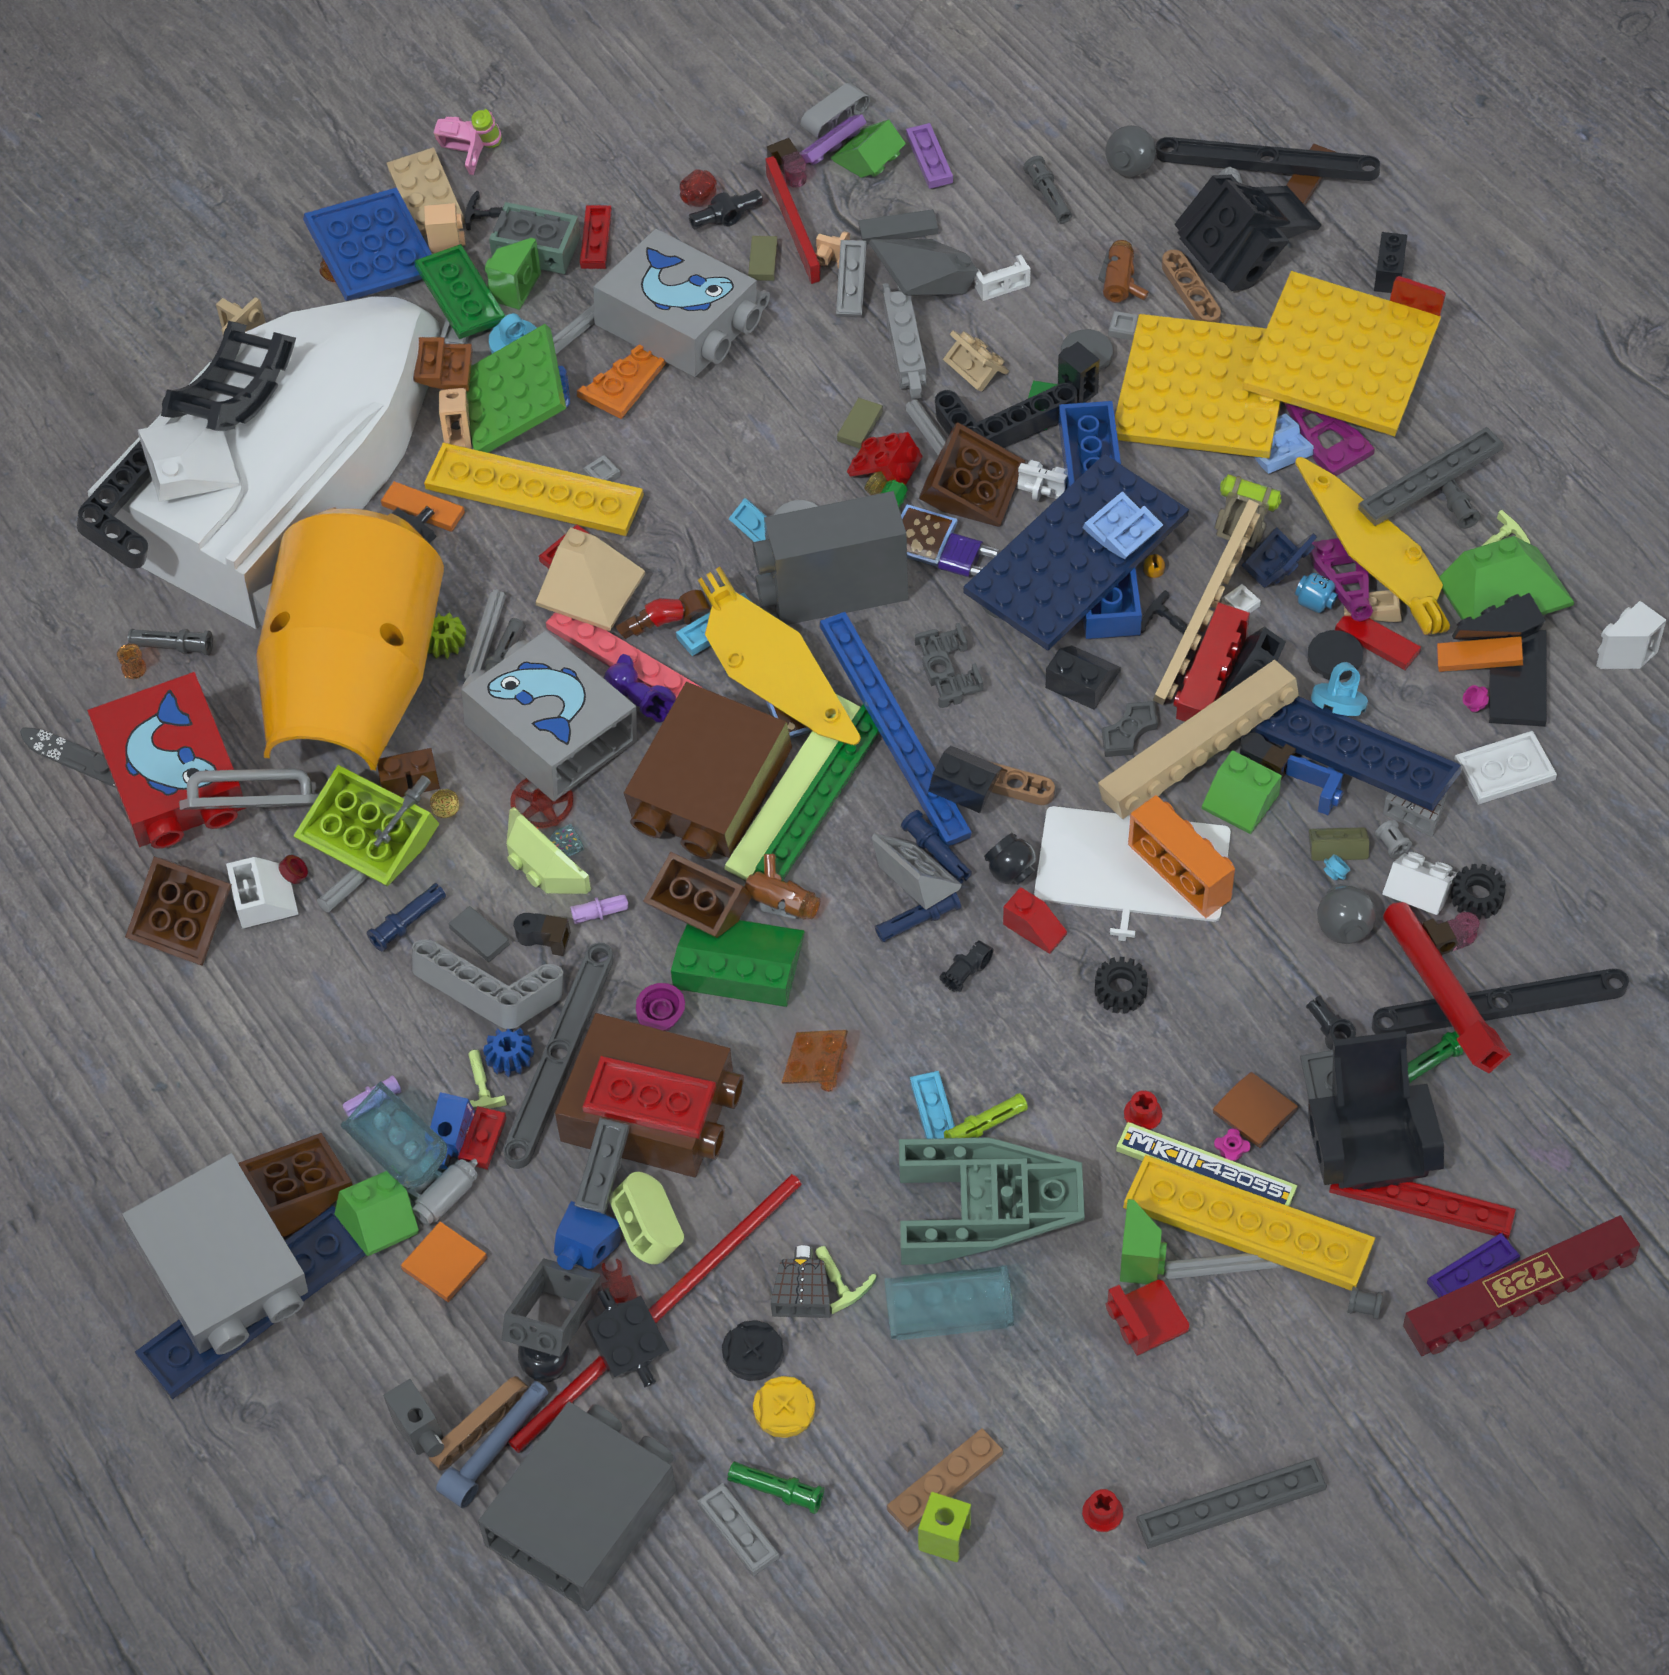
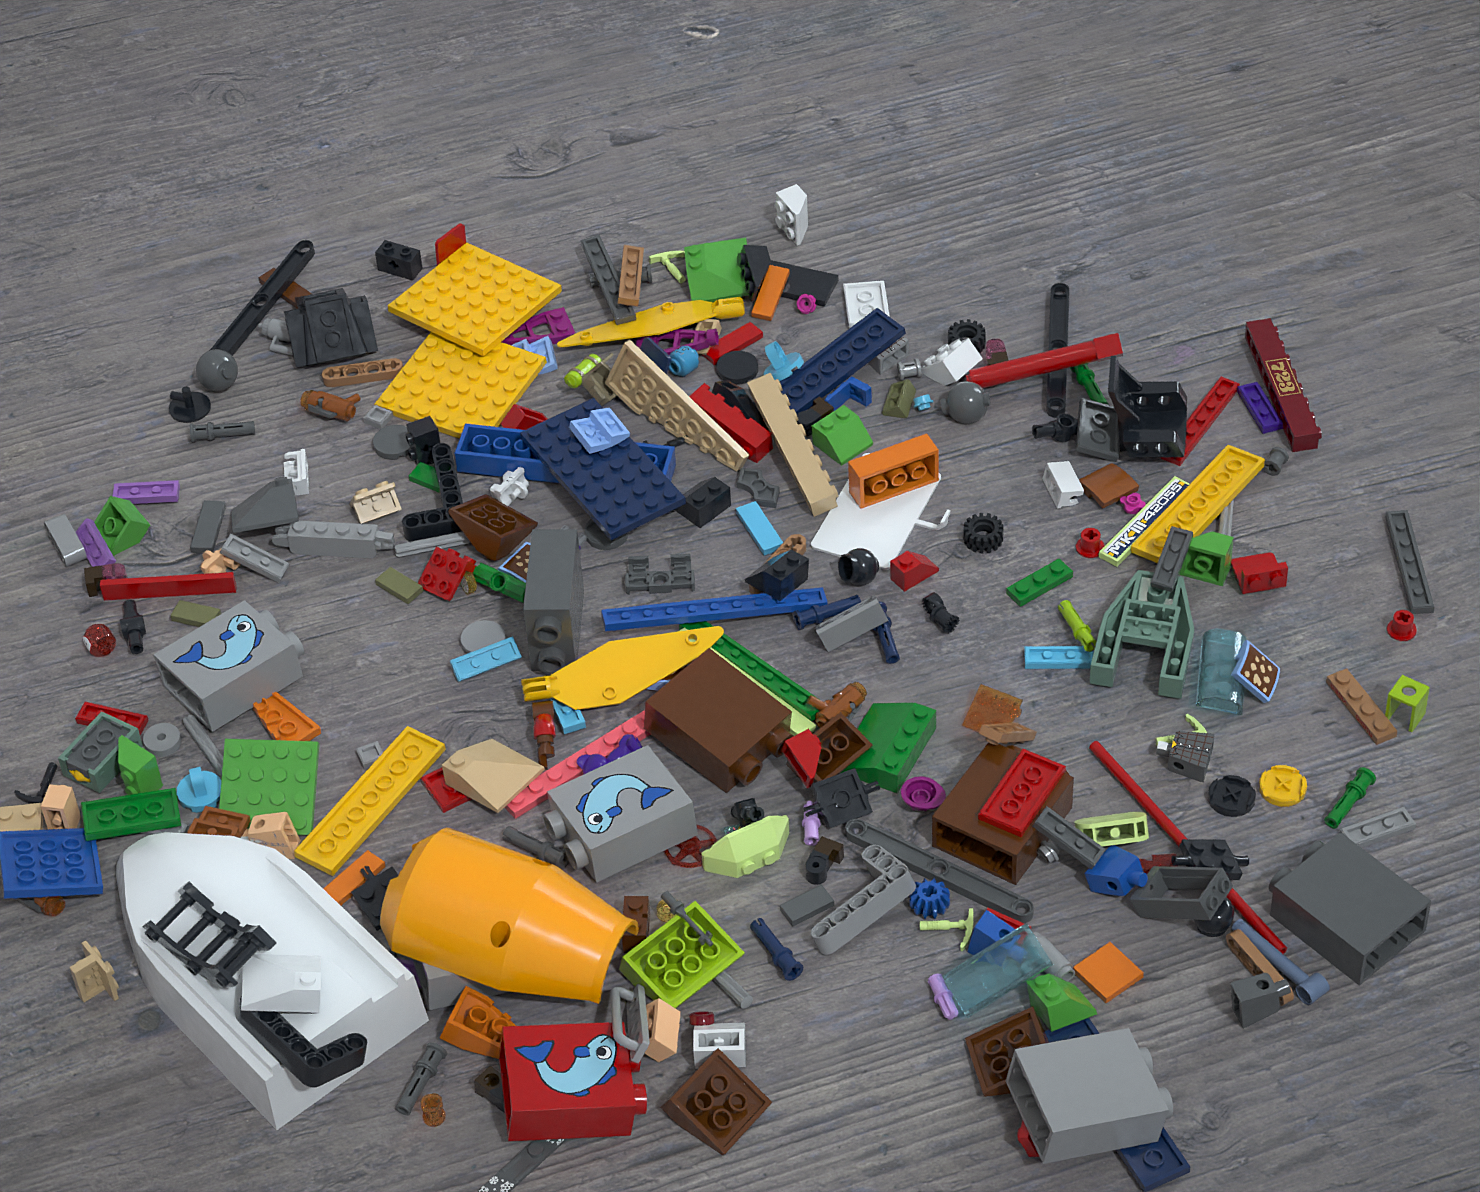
camera: 75 degrees left, 10 degrees down
none -> light grey piece [143,723,181,757]
none -> black shield [169,386,211,423]
none -> orange wedge [440,986,517,1059]
none -> red slope [500,404,548,430]
none -> medium nougat plate [618,245,644,306]
none -> light nougat brick [645,998,680,1062]
none -> black pin [731,798,764,827]
none -> medium azure tile [736,501,783,556]
none -> red slope [782,728,821,789]
none -> black plate [803,768,880,830]
none -> medium nougat plate [979,723,1037,745]
none -> green plate [1006,559,1073,607]
none -> white hinge [1042,461,1084,508]
none -> dark grey tile [1150,526,1193,592]
none -> slope [1231,640,1280,703]

